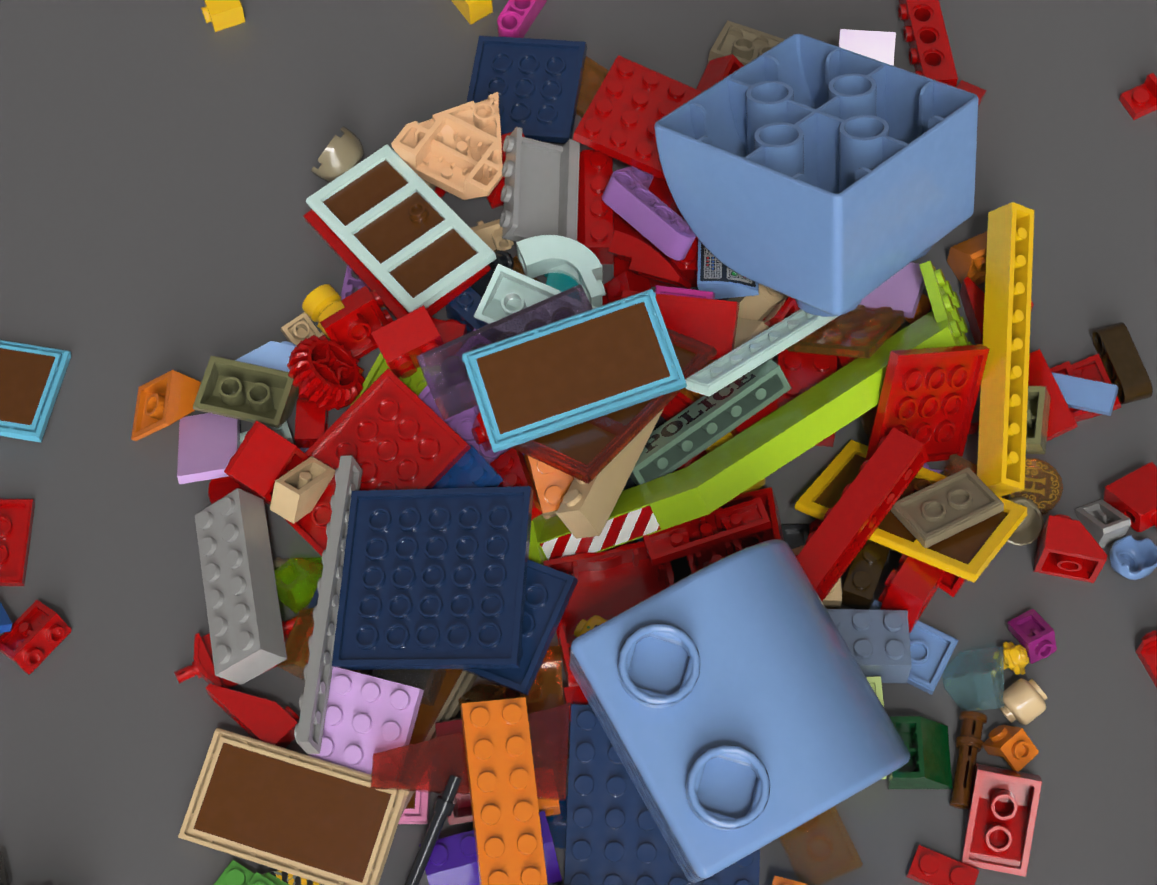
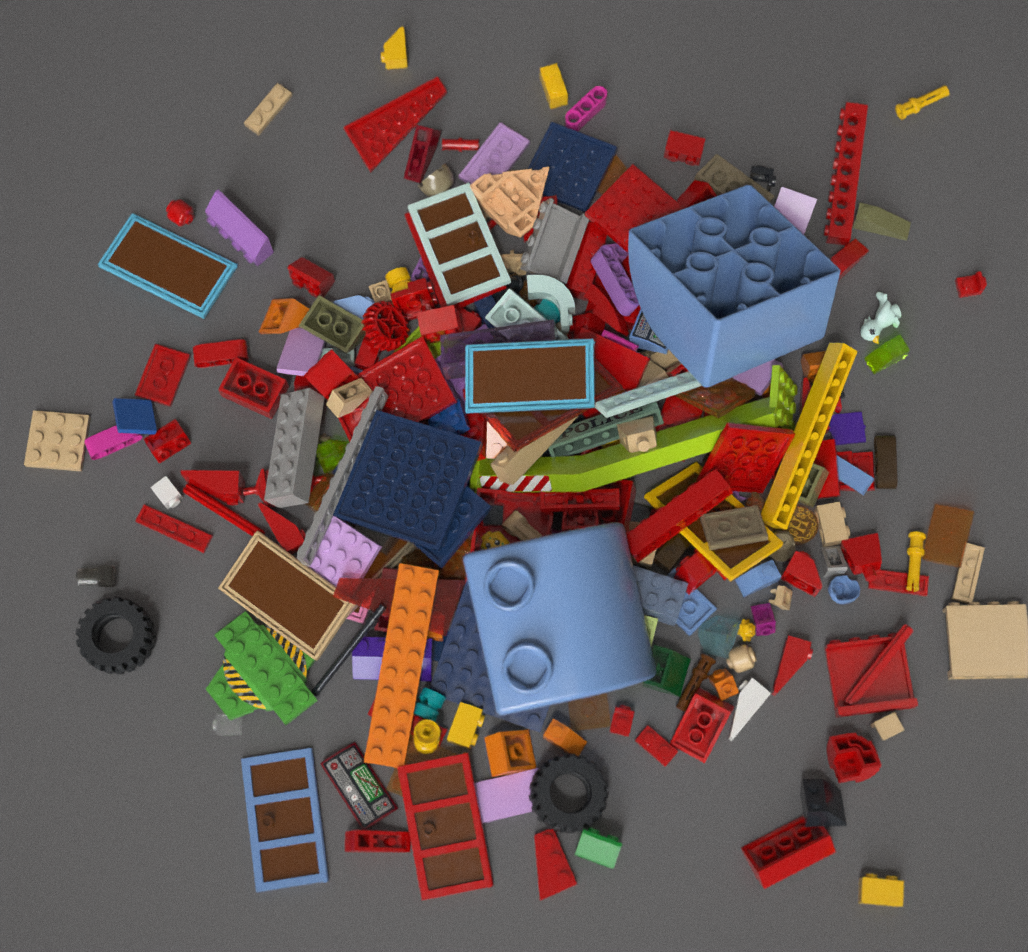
camera: 20 degrees right, 10 degrees up
none -> red tile [135,504,213,553]
none -> white brick [150,476,183,509]
none -> red slope [181,470,245,506]
none -> red axle [183,483,265,536]
none -> red beam [193,339,248,368]
none -> medium lavender slope [205,190,274,267]
none -> red brick [218,357,289,419]
none -> tan plate [244,83,292,135]
none -> red slope [287,257,335,298]
none -> red wing [343,76,447,173]
none -> dark red slope [404,125,441,183]
none -> red pin [442,137,479,152]
none -> lavender tile [459,122,530,185]
none -> black tile [483,505,503,526]
none -> tan piece [502,511,542,541]
none -> red bracket [609,705,634,737]
none -> tan torso [617,416,657,453]
none -> red brick [664,130,706,166]
none -> white slope [728,678,771,741]
none -> medium blue slope [735,559,781,597]
none -> black bracket [749,165,776,192]
none -> tan tile [769,586,793,610]
none -> red slope [771,635,813,696]
none -> tan brick [814,502,850,547]
none -> dark purple piece [829,412,866,446]
none -> olive slope [852,203,911,241]
none -> light aqua animal [860,292,901,344]
none -> clear neon green slope [864,335,910,375]

